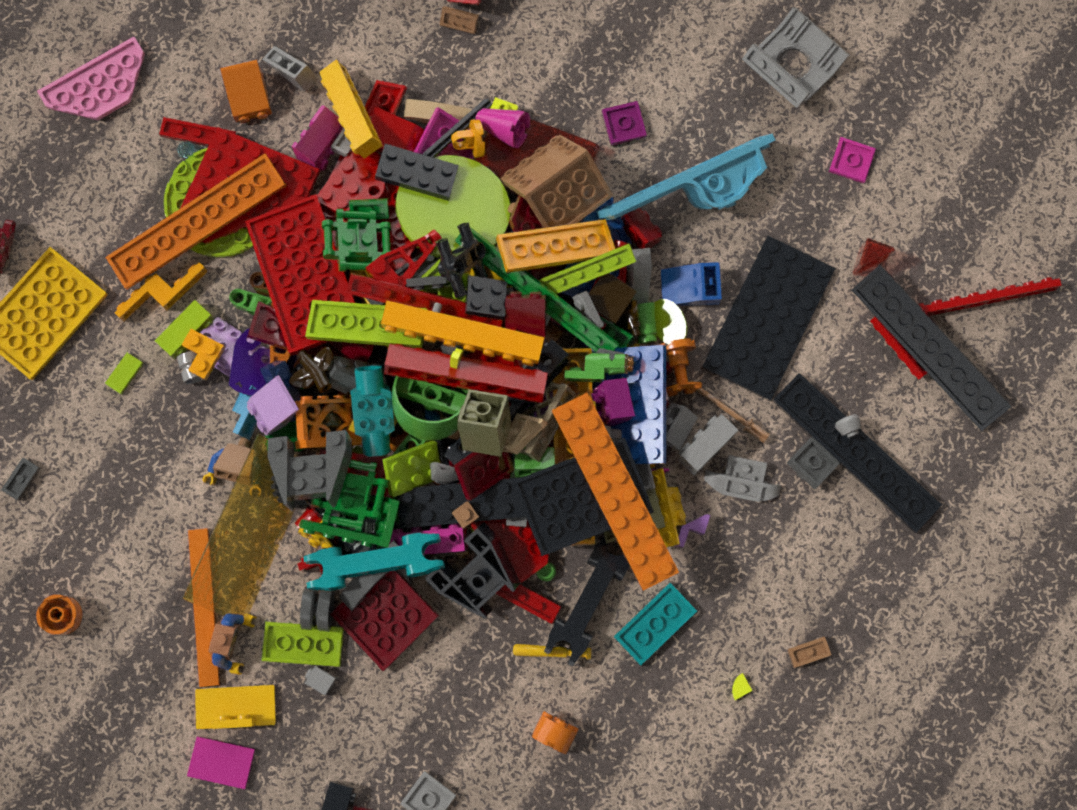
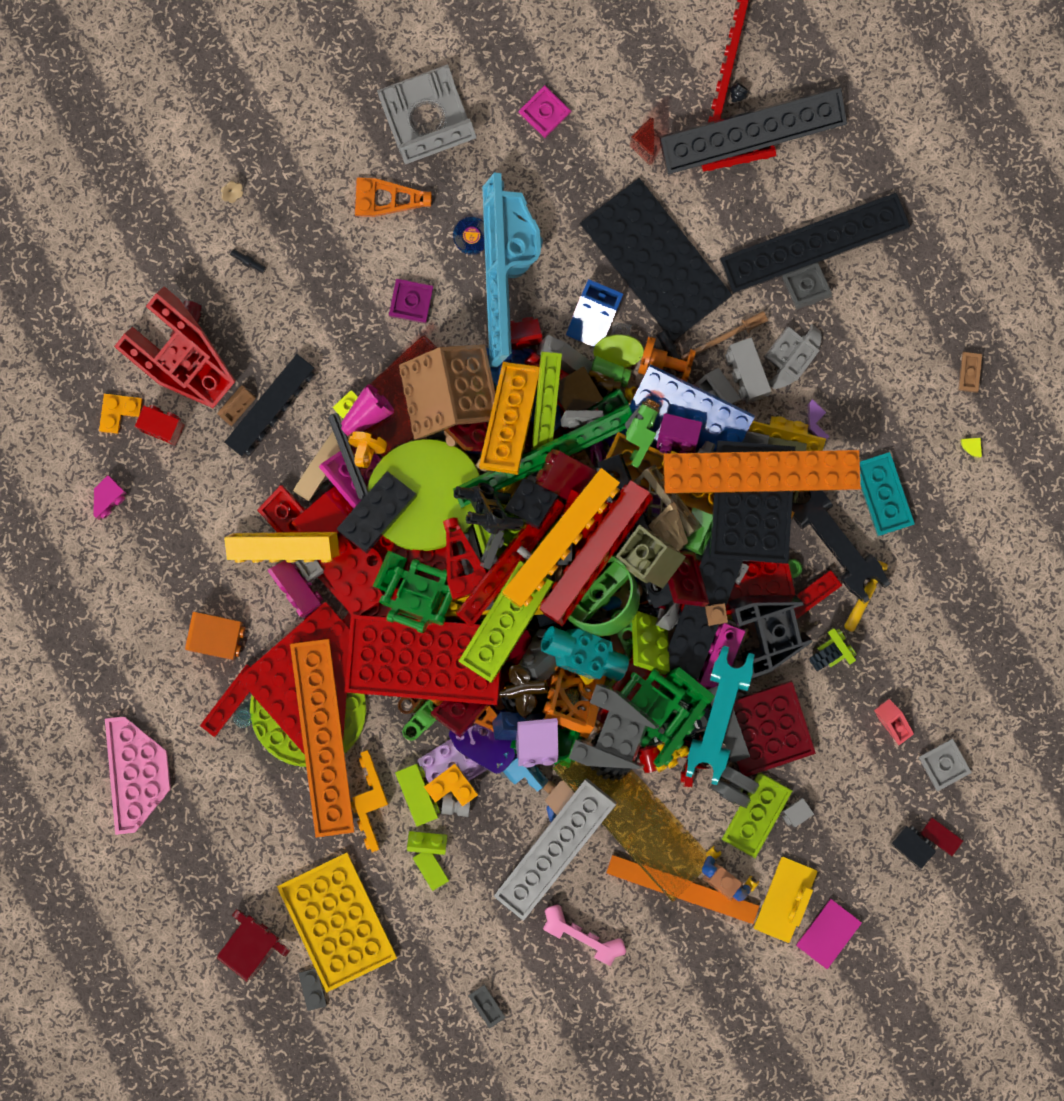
camera: 65 degrees left, 5 degrees up
orange brick [36,595,83,635] -> none
light grey slope [262,46,317,92] -> none
neon yellow tile [450,348,464,369] -> none
orange brick [532,711,579,754] -> none
light grey cone [835,414,861,438] -> none
none -> black brick [224,354,316,458]
none -> orange plate [355,178,432,217]
none -> lime plate [407,831,447,855]
none -> clear blue tile [453,217,485,255]
none -> light grey plate [493,778,617,921]
none -> bright pink plate [543,904,626,966]
none -> magenta piece [588,441,607,467]
none -> clear plate [611,321,632,336]
none -> black pin [656,330,682,360]
none -> black plate [730,82,749,103]
none -> plate [809,627,857,672]
none -> coral slope [874,699,914,745]

